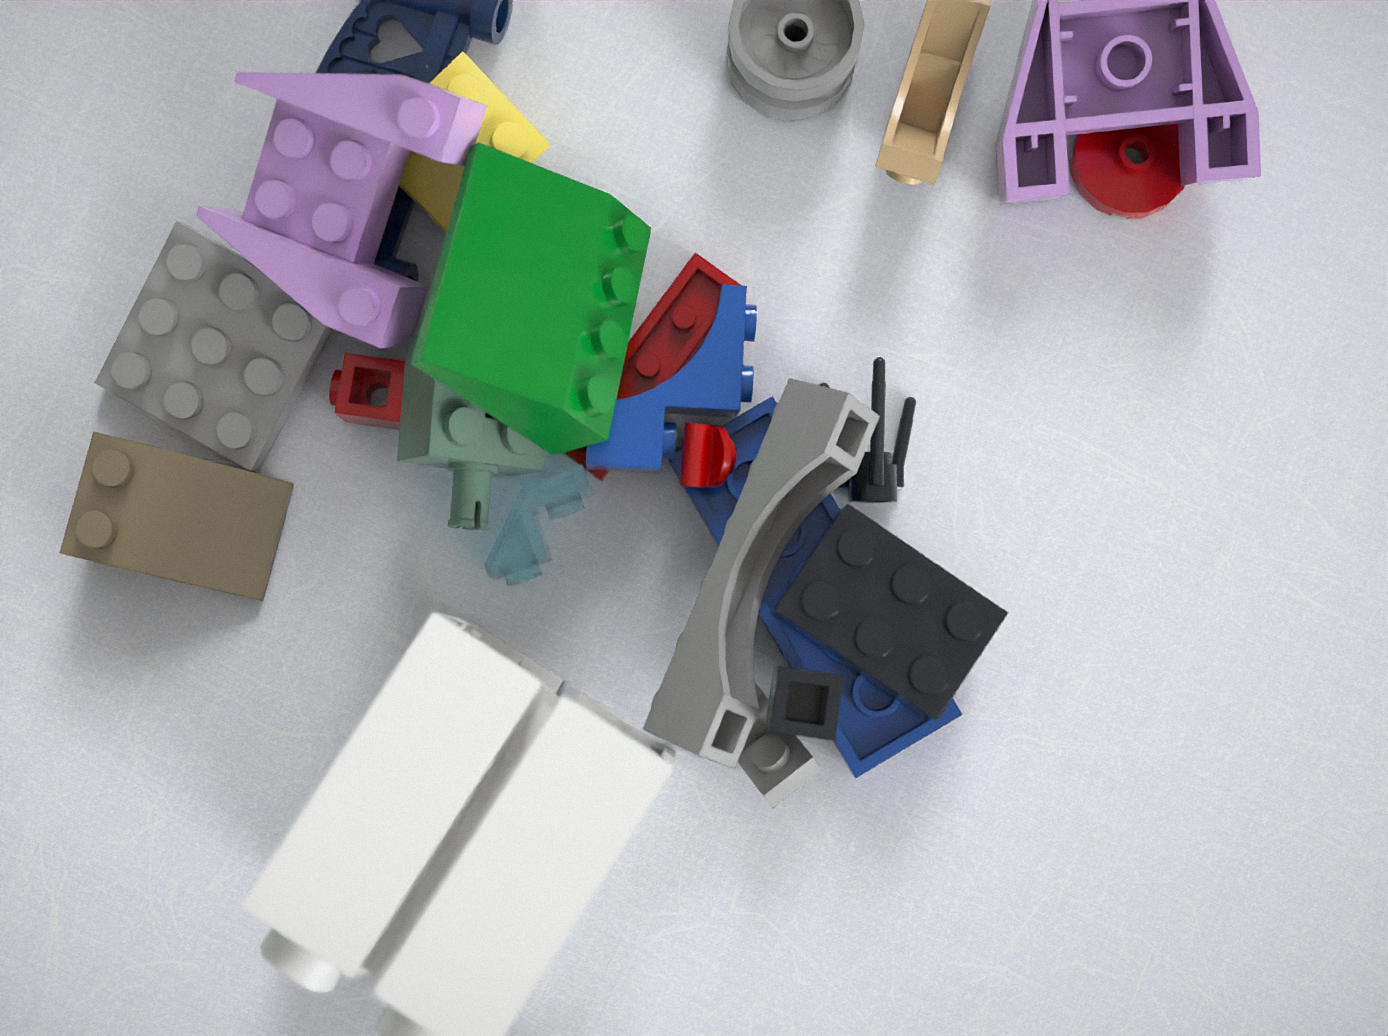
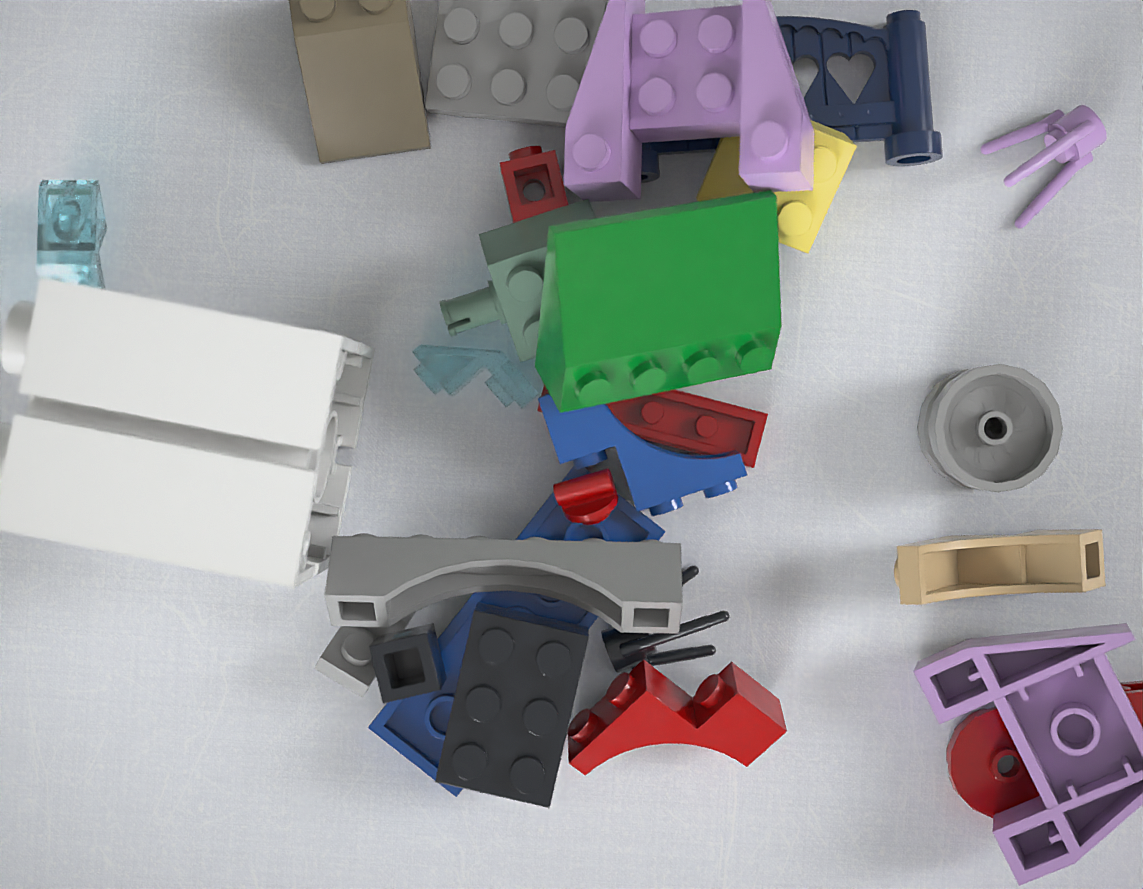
camera: 70 degrees right, 5 degrees up
none -> clear light blue slope [37,180,107,290]
none -> red arch [567,659,787,776]

